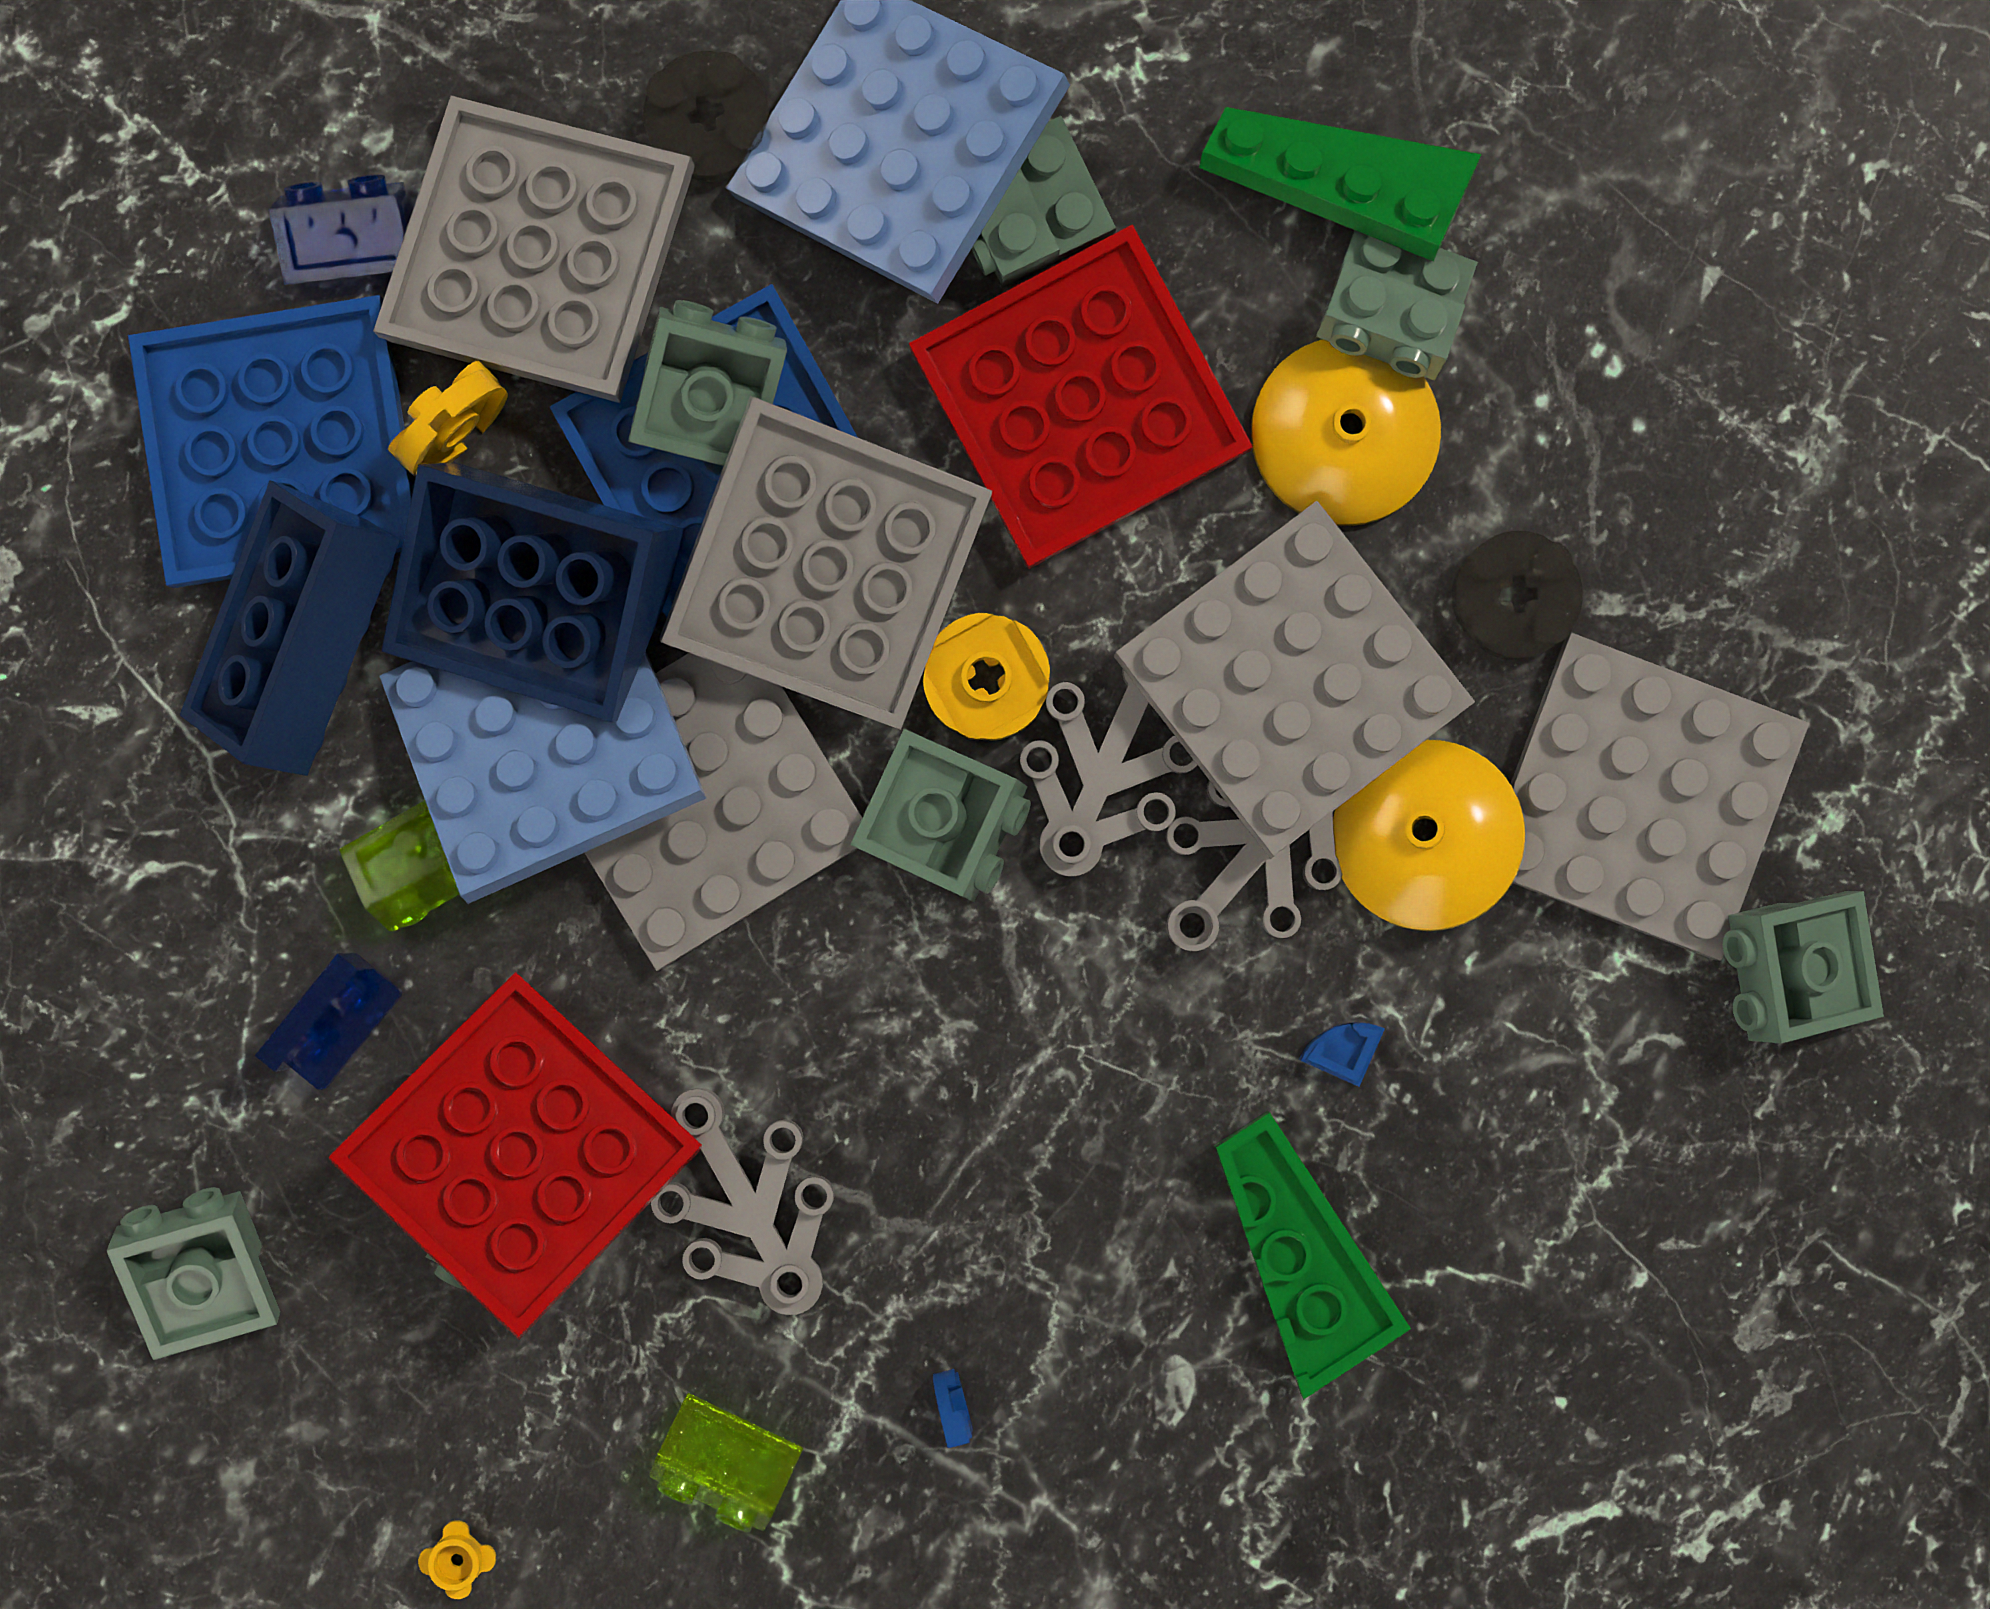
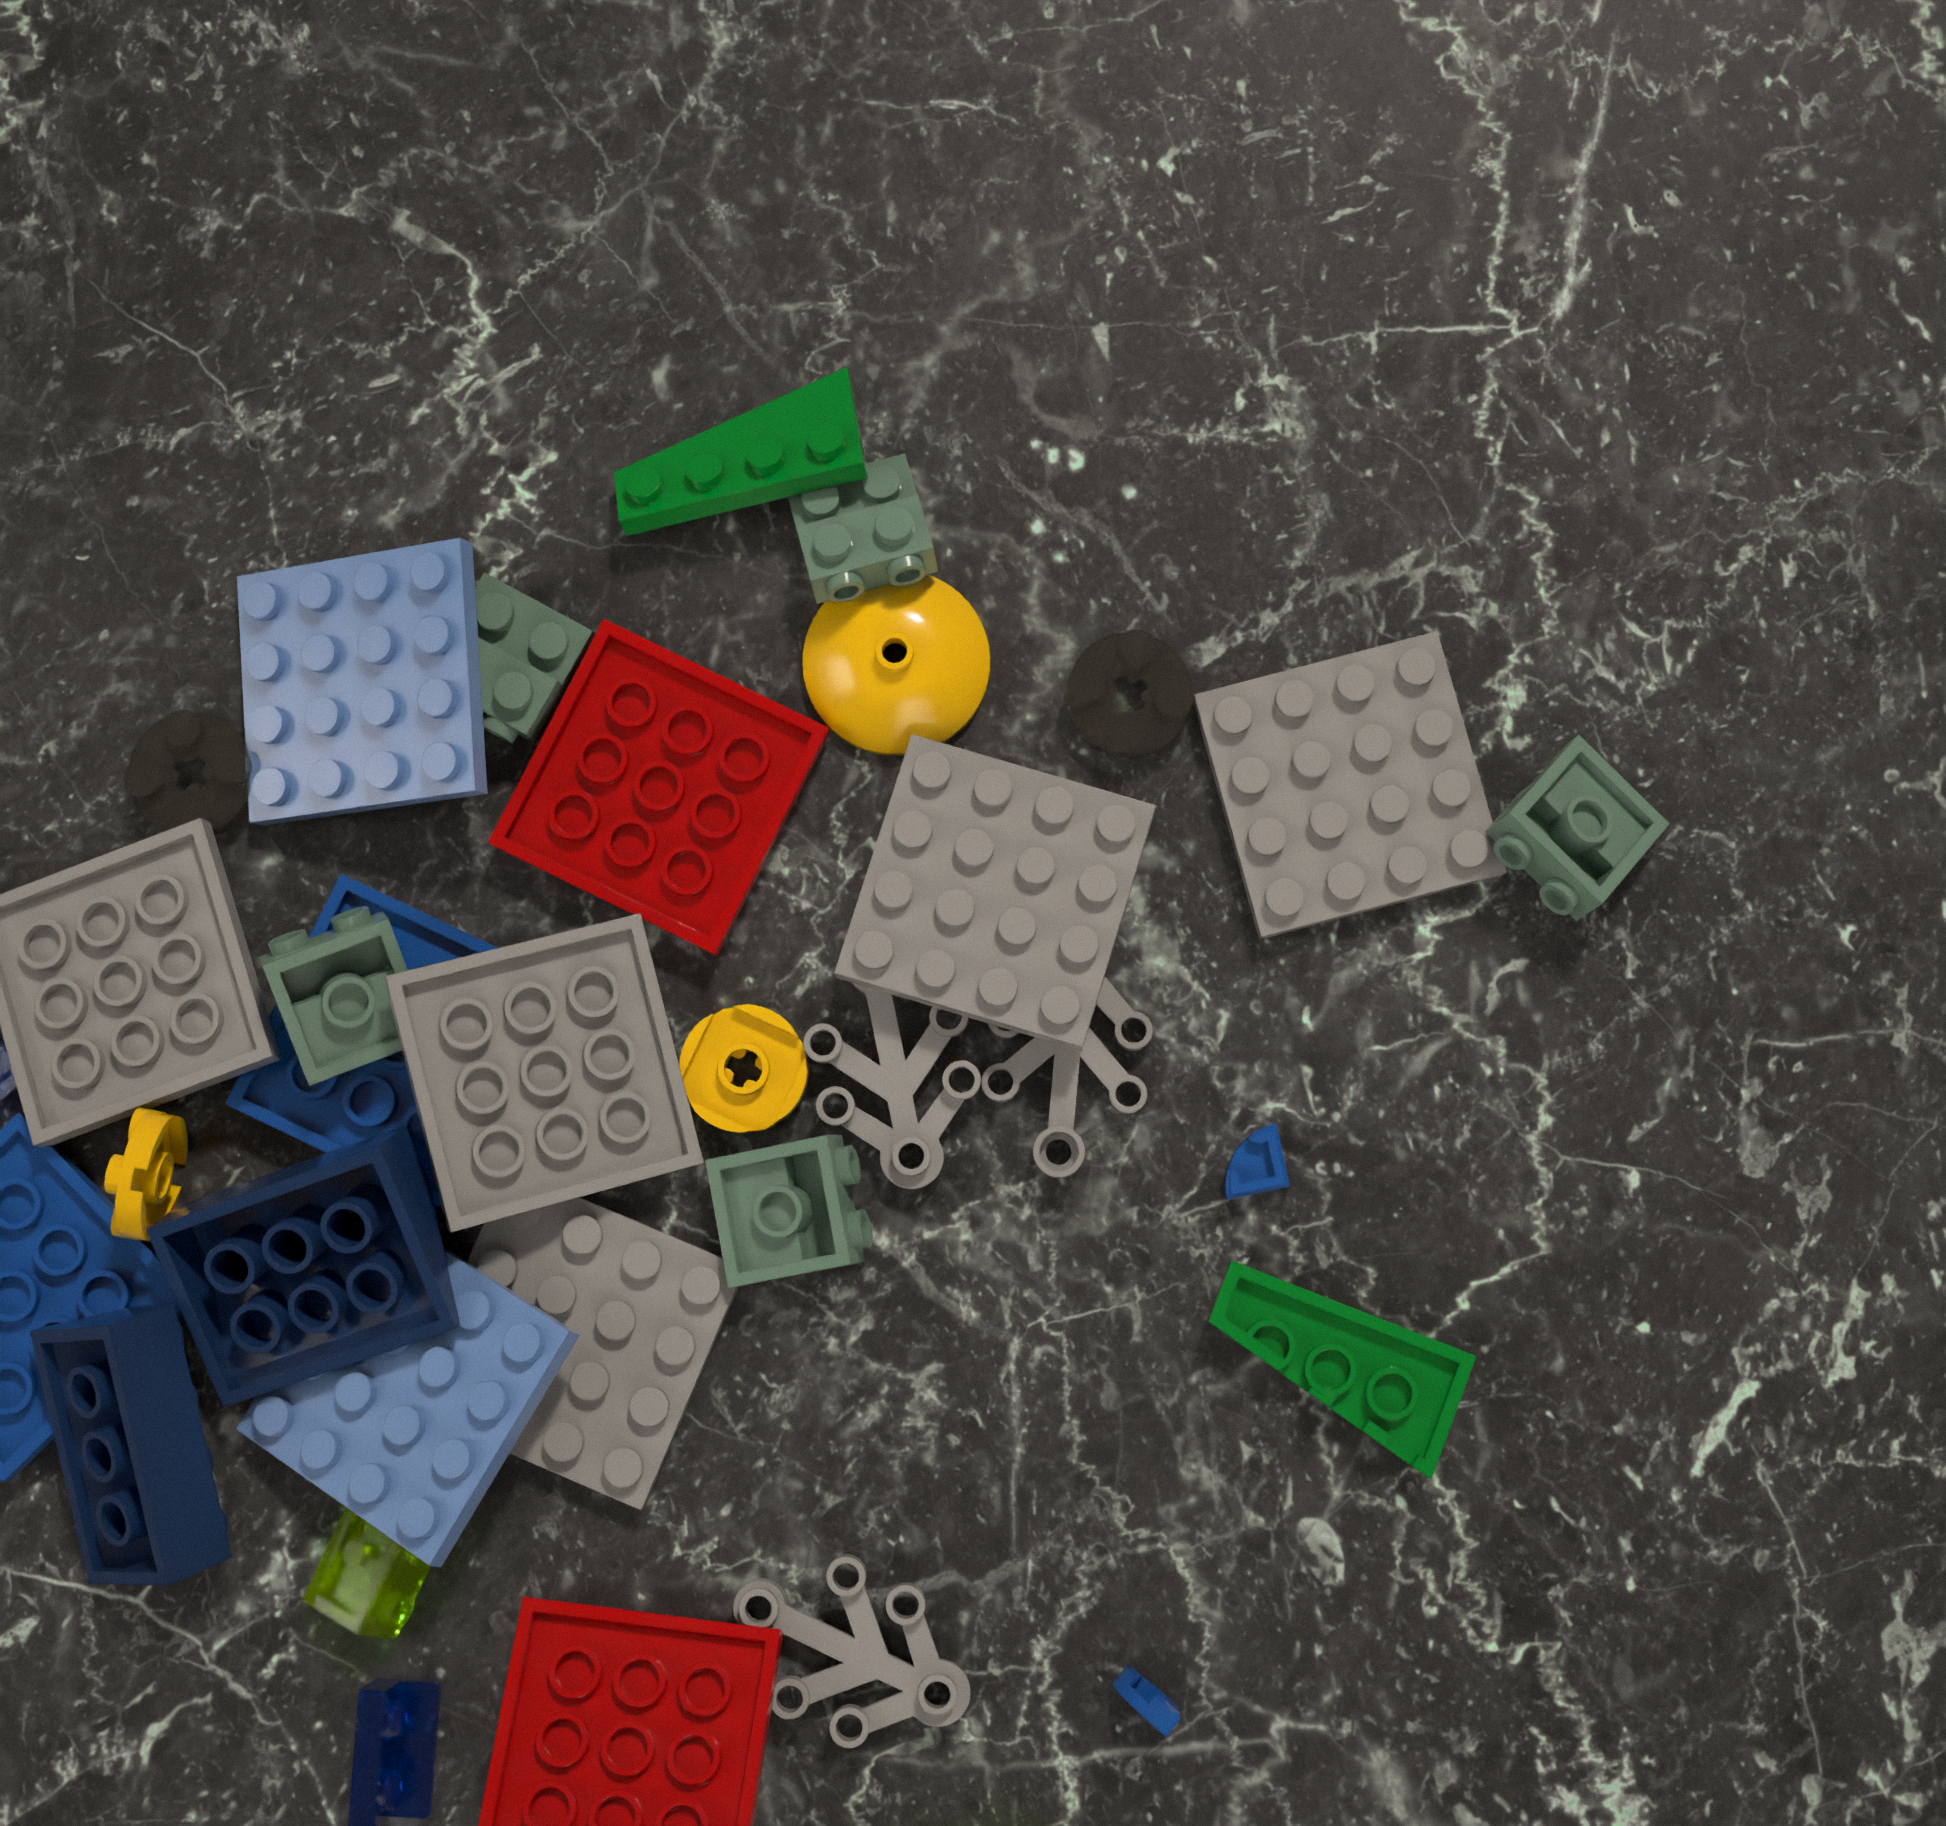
camera: 30 degrees left, 5 degrees down
yellow dish [1333,740,1525,931] -> none

